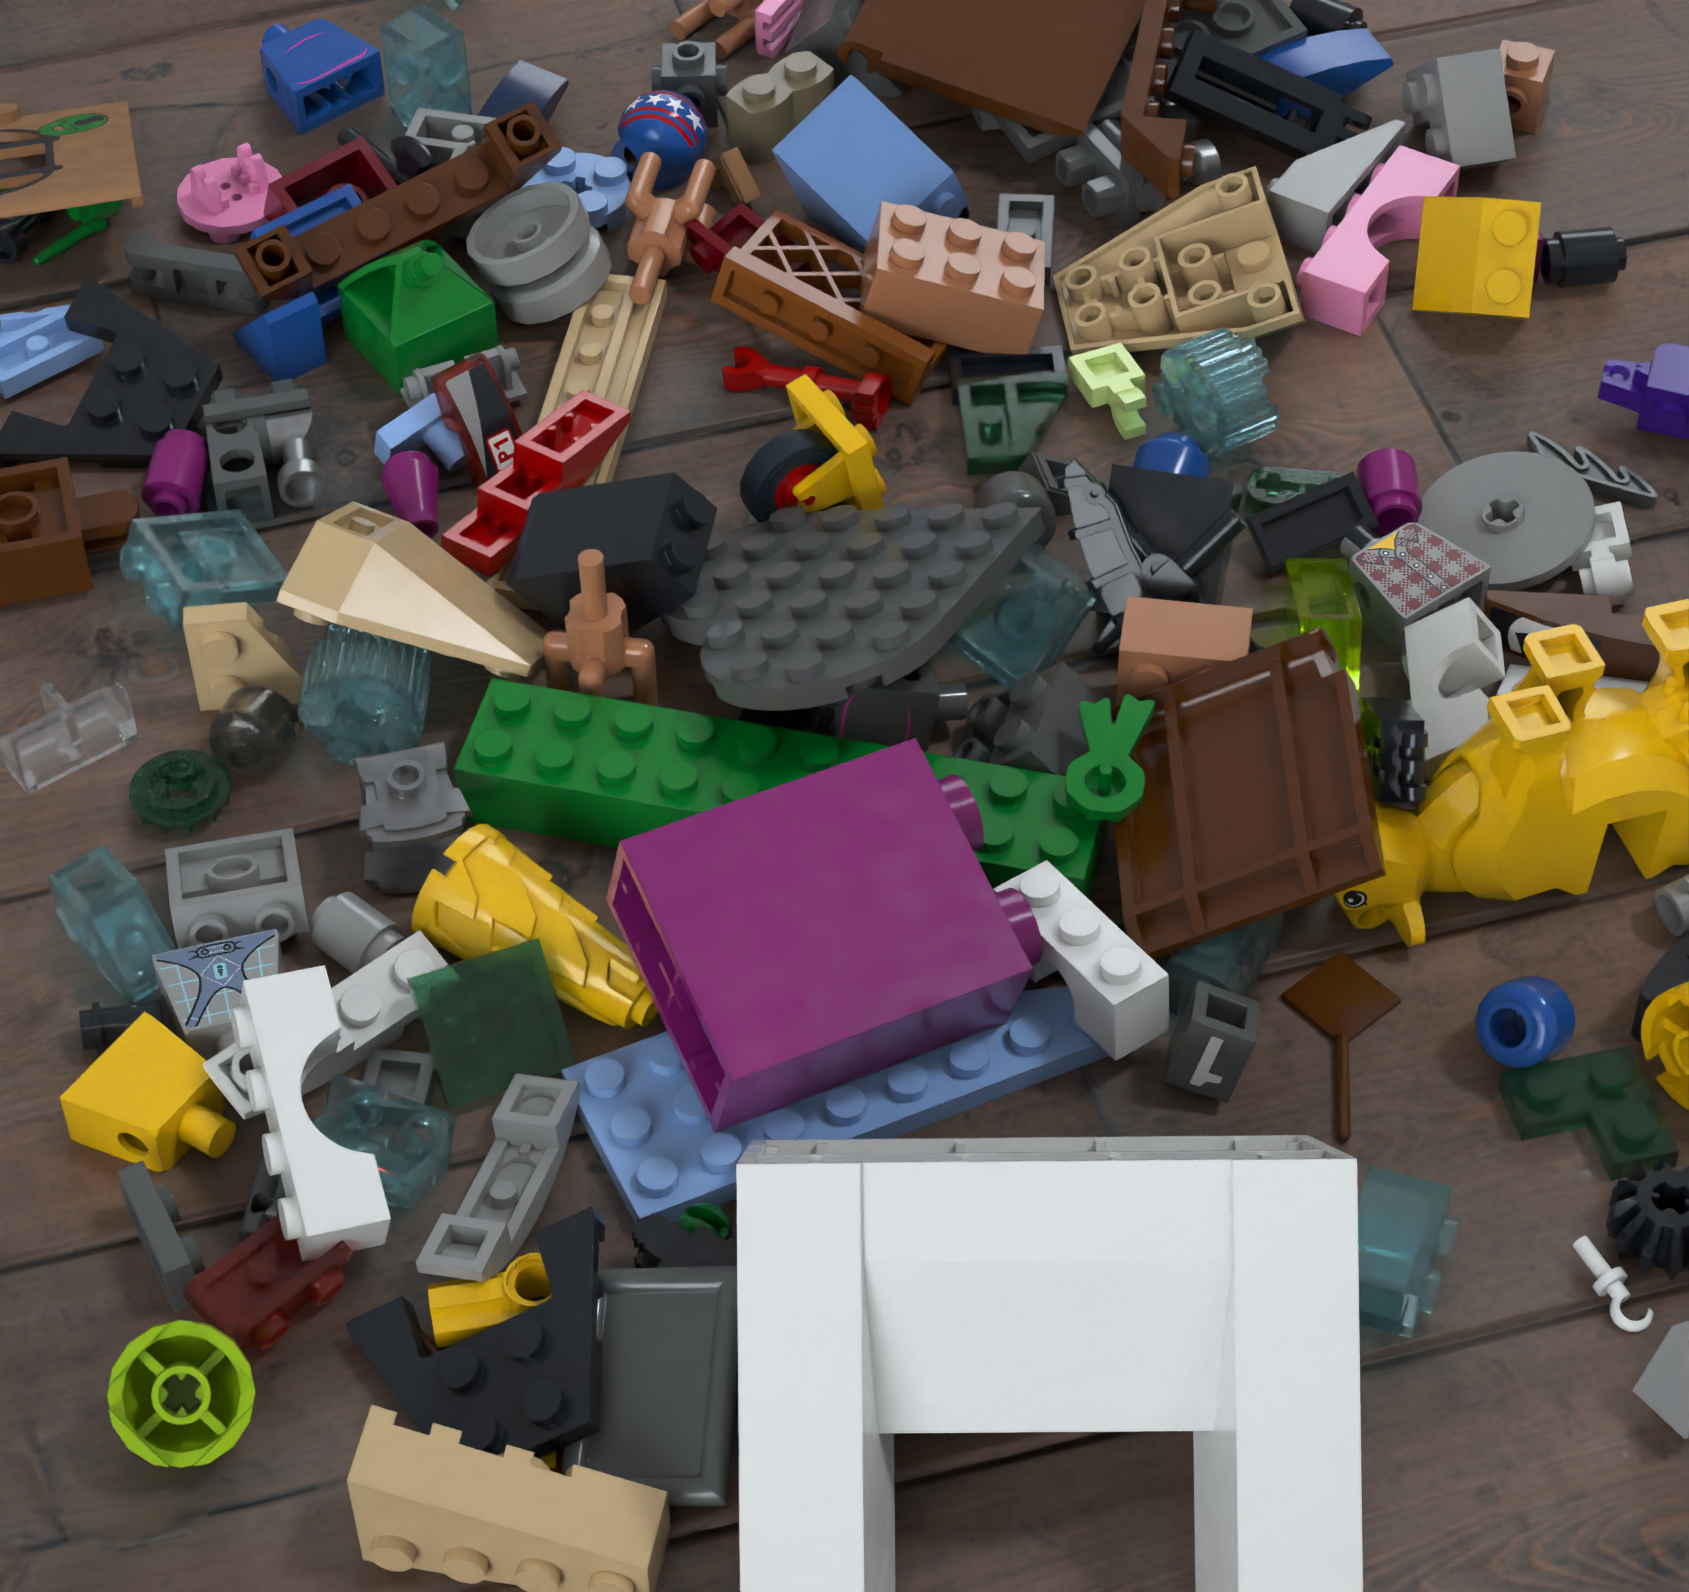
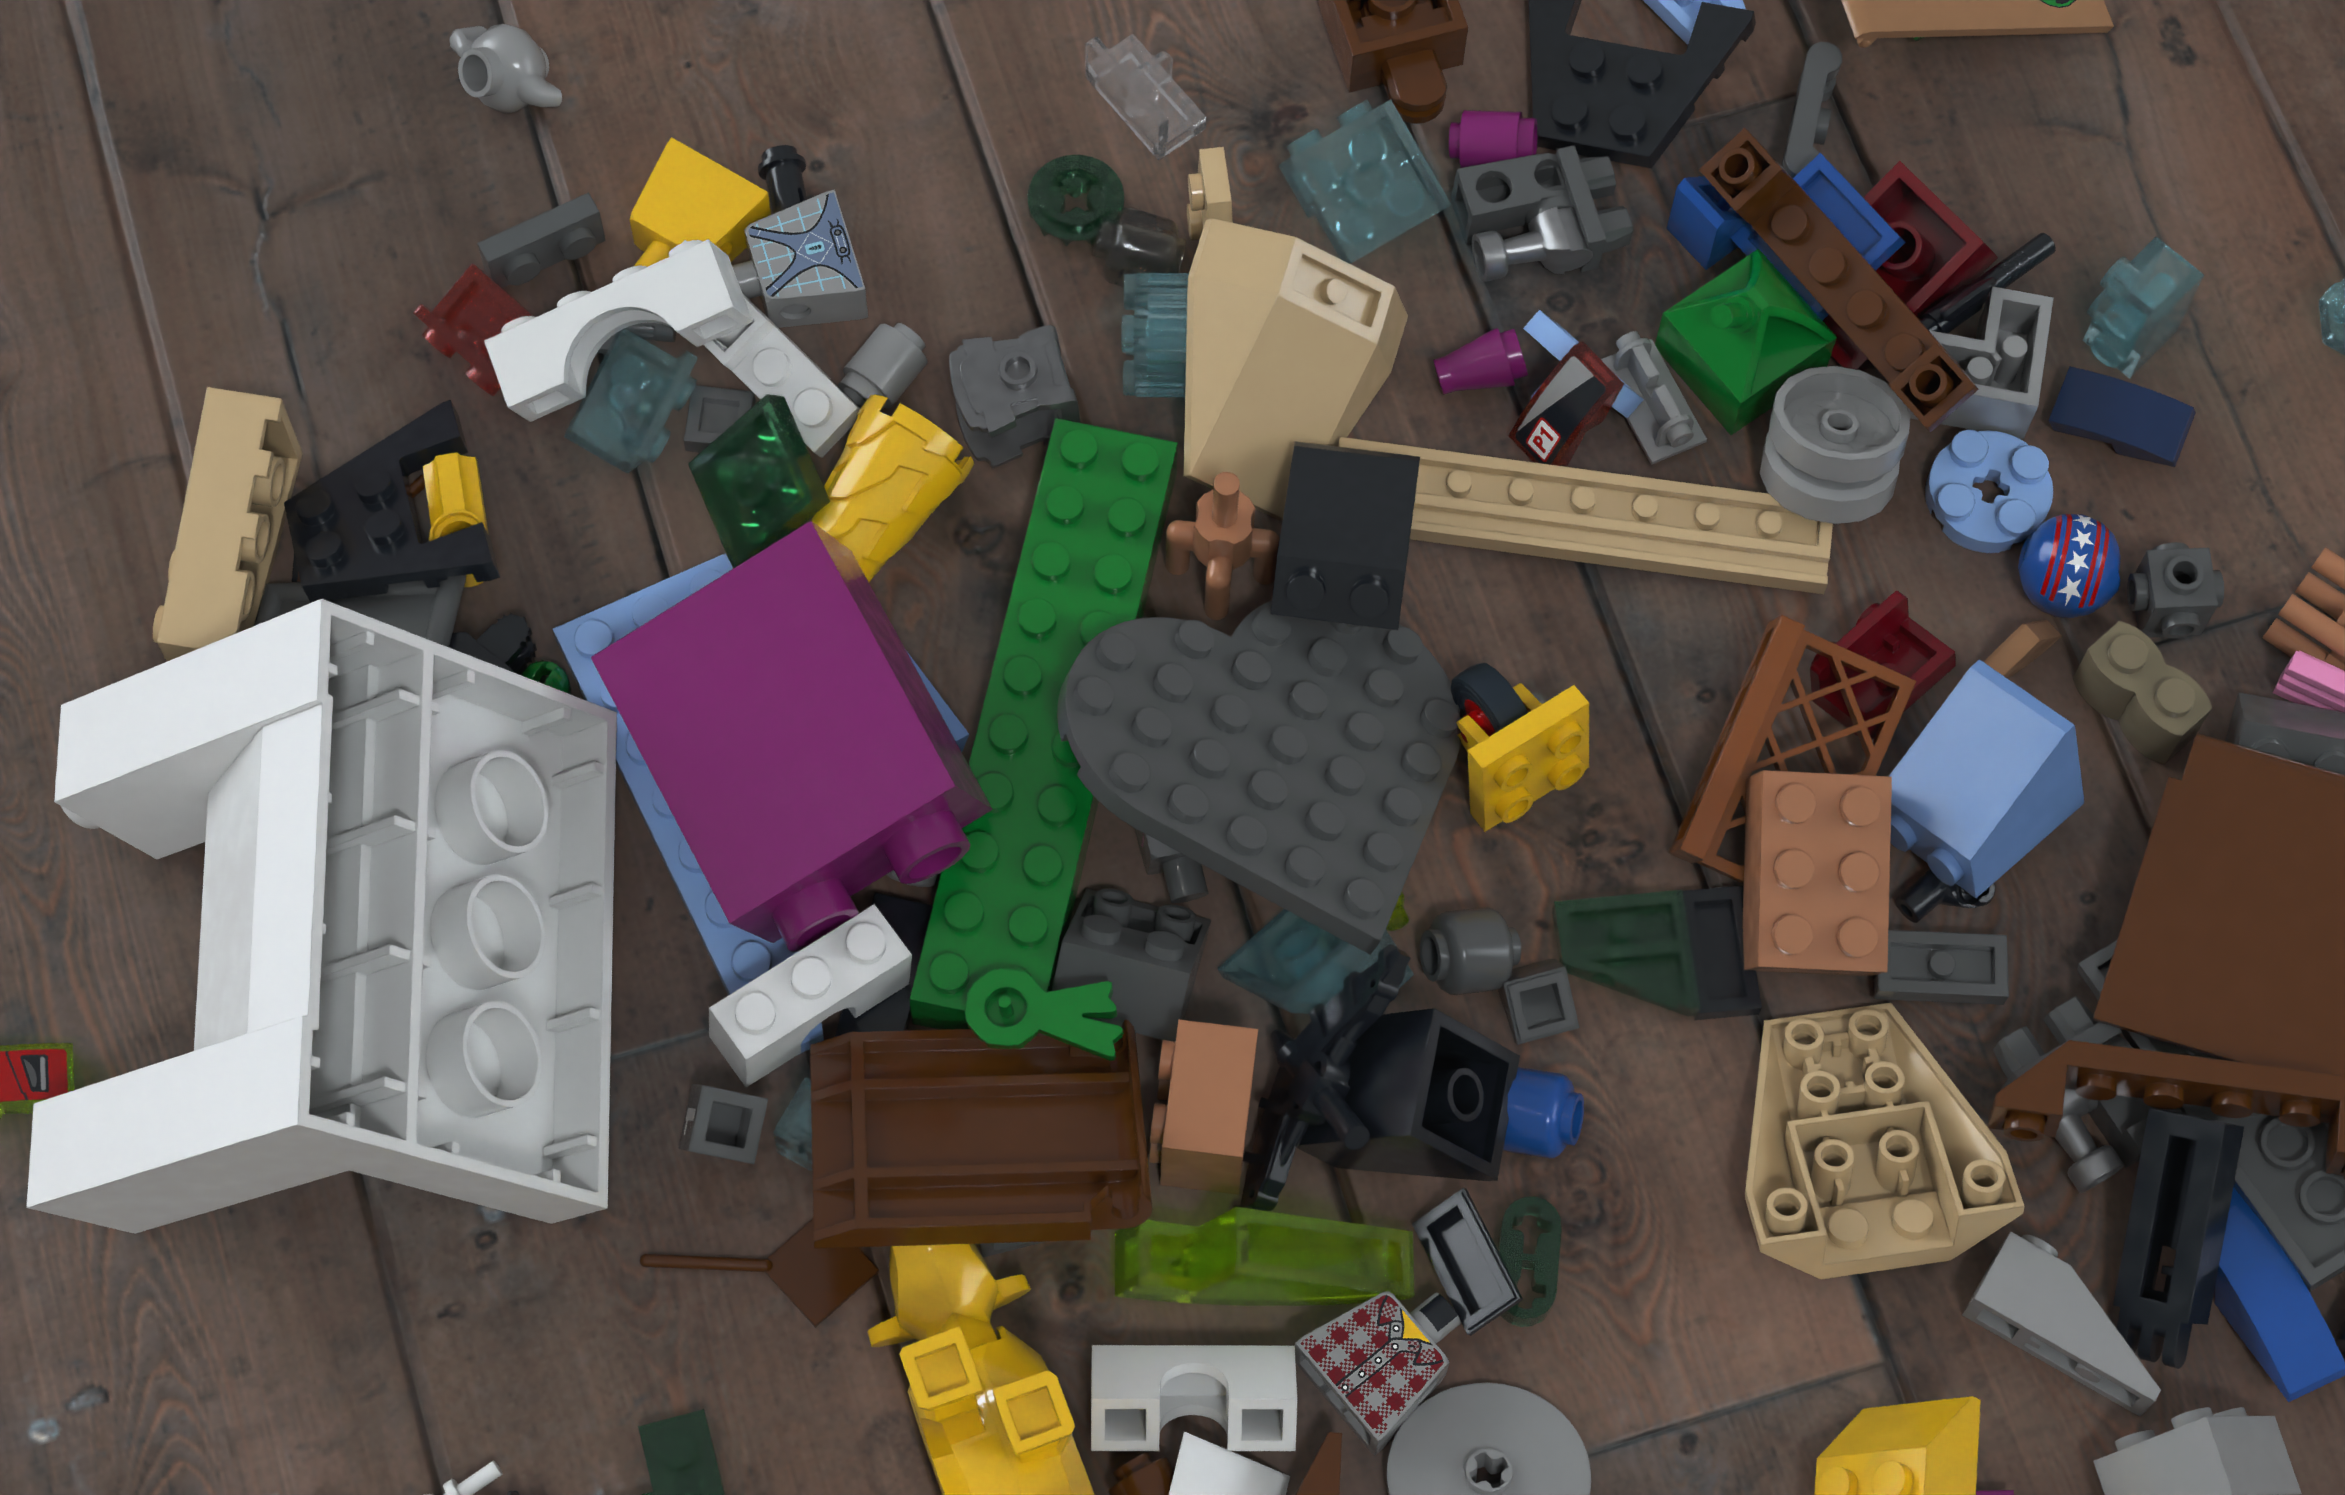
camera: 85 degrees right, 20 degrees up
clear light blue slope [48,845,177,1005] -> none
lime cylinder [107,1319,256,1468] -> none
light grey plate [165,828,310,949] -> none
bright pink plate [177,142,282,244] -> none
blue torso [259,19,385,135] -> none
light grey slope [416,1073,581,1282] -> none
red slope [441,390,631,577] -> none
nougat plant [625,152,716,305] -> none
red piece [722,346,892,431] -> none
yellowish green plate [1068,342,1146,440] -> none
clear light blue brick [1152,327,1281,459] -> none
bright pink arch [1296,145,1460,336] -> none
magenta brick [1356,448,1422,536] -> none
clear light blue brick [1358,1165,1460,1338] -> none
black hinge [1361,697,1428,803] -> none
blue head [1475,975,1576,1068] -> none

